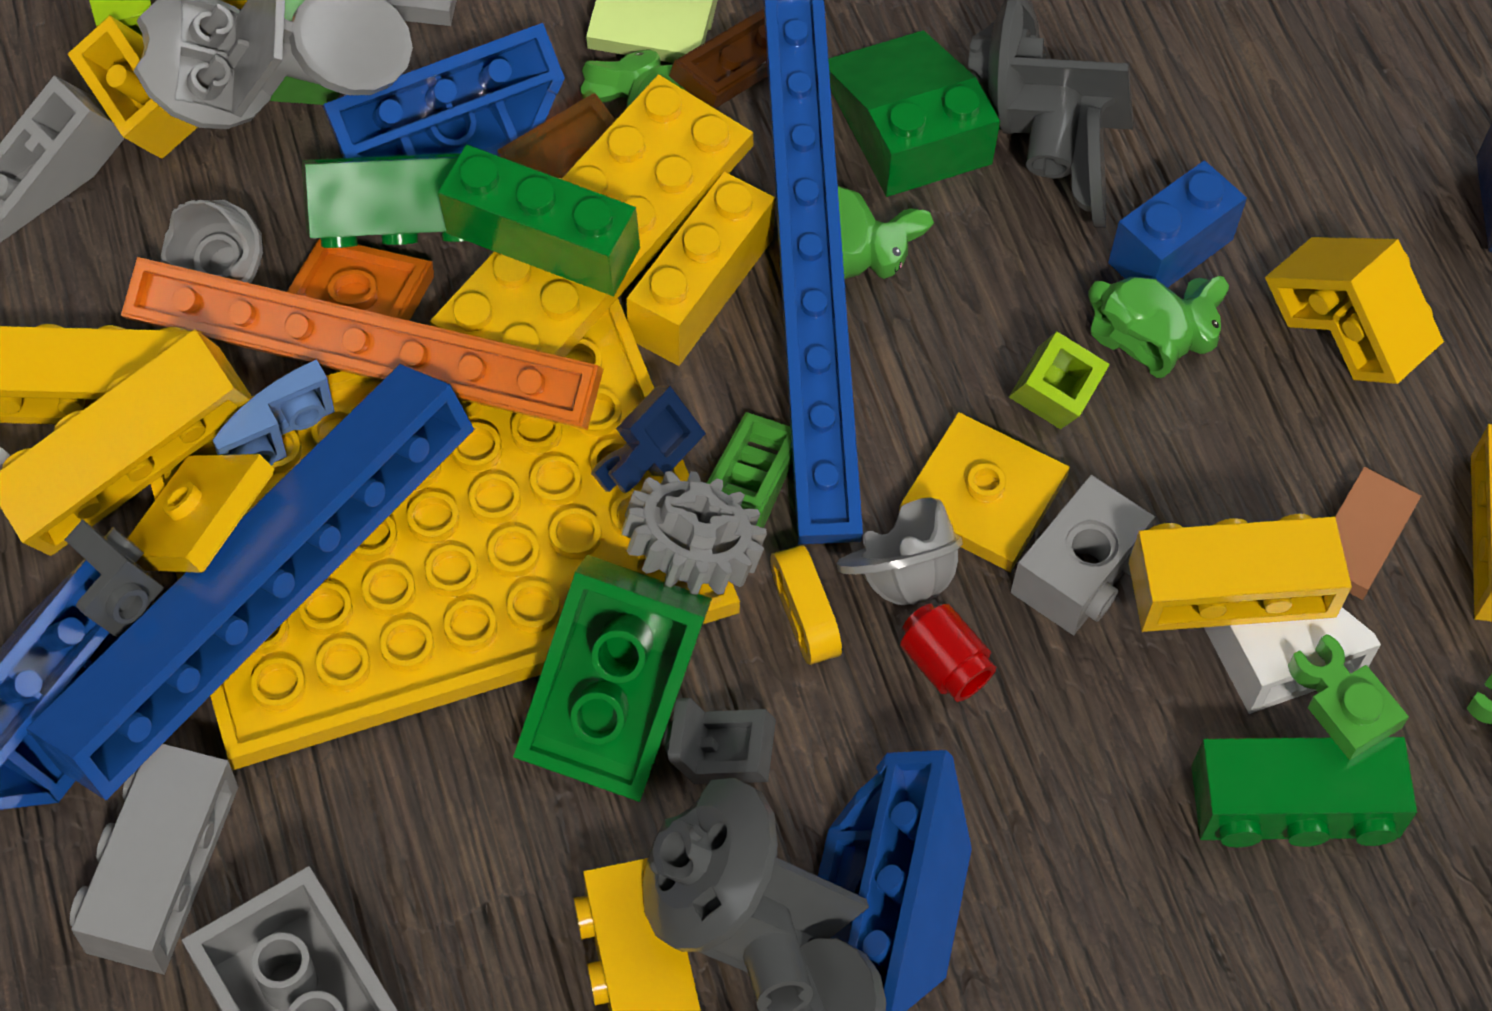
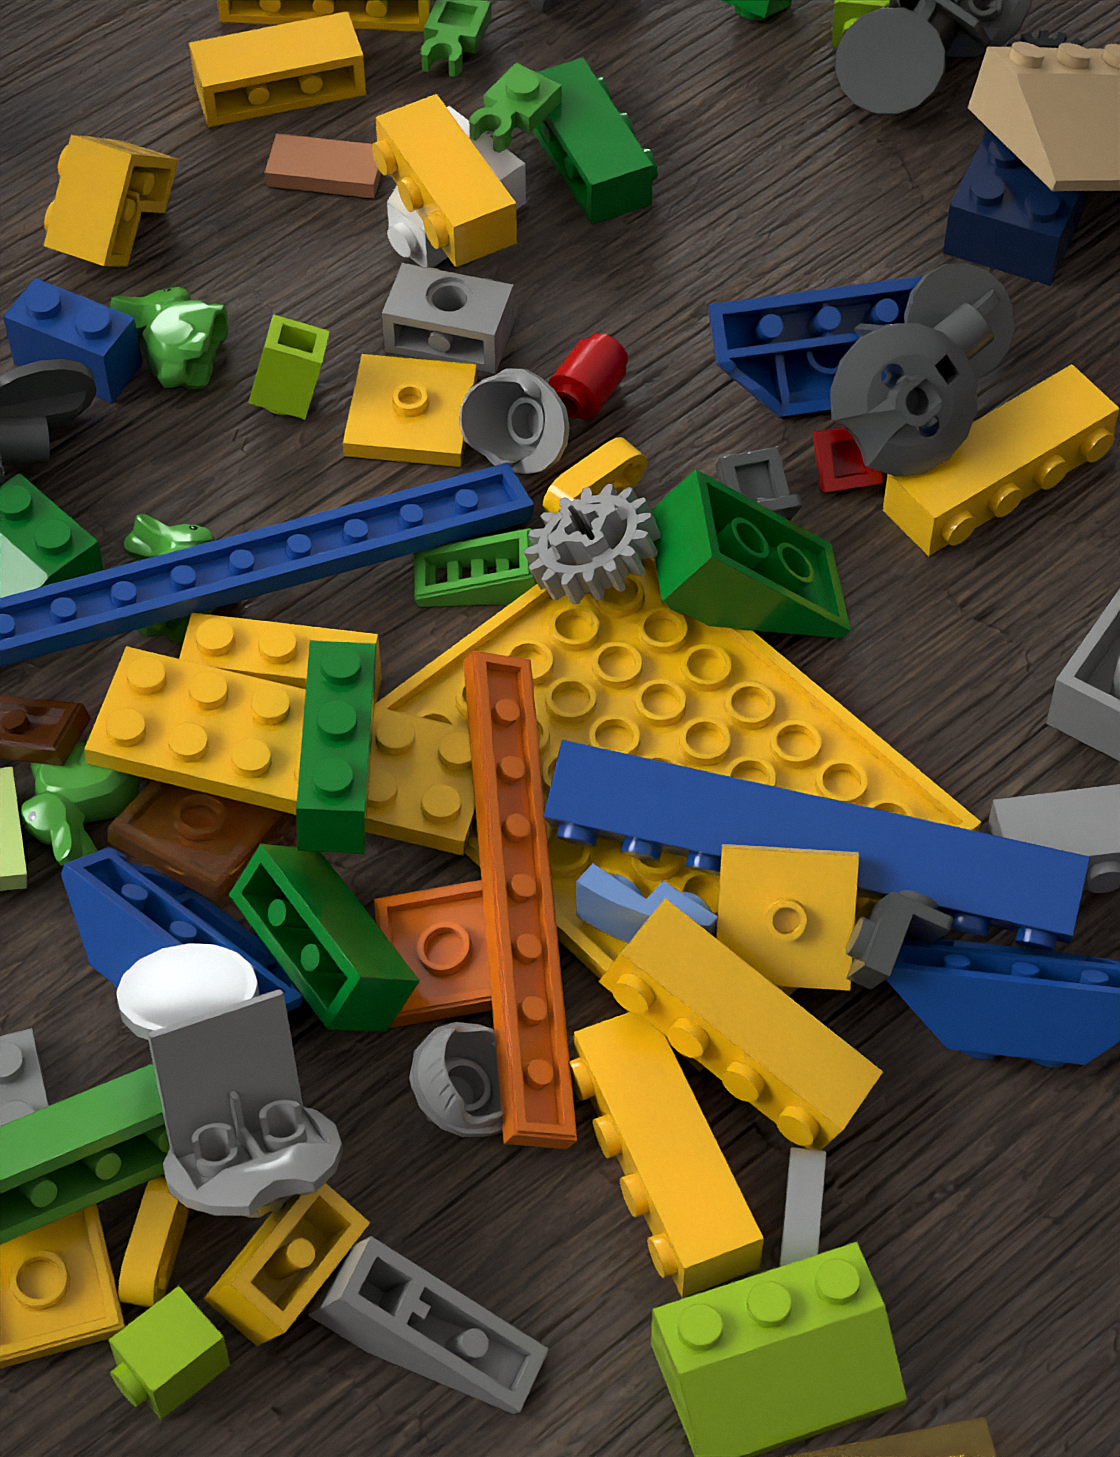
camera: 110 degrees left, 5 degrees down
dark blue plate [591,386,706,493] -> none

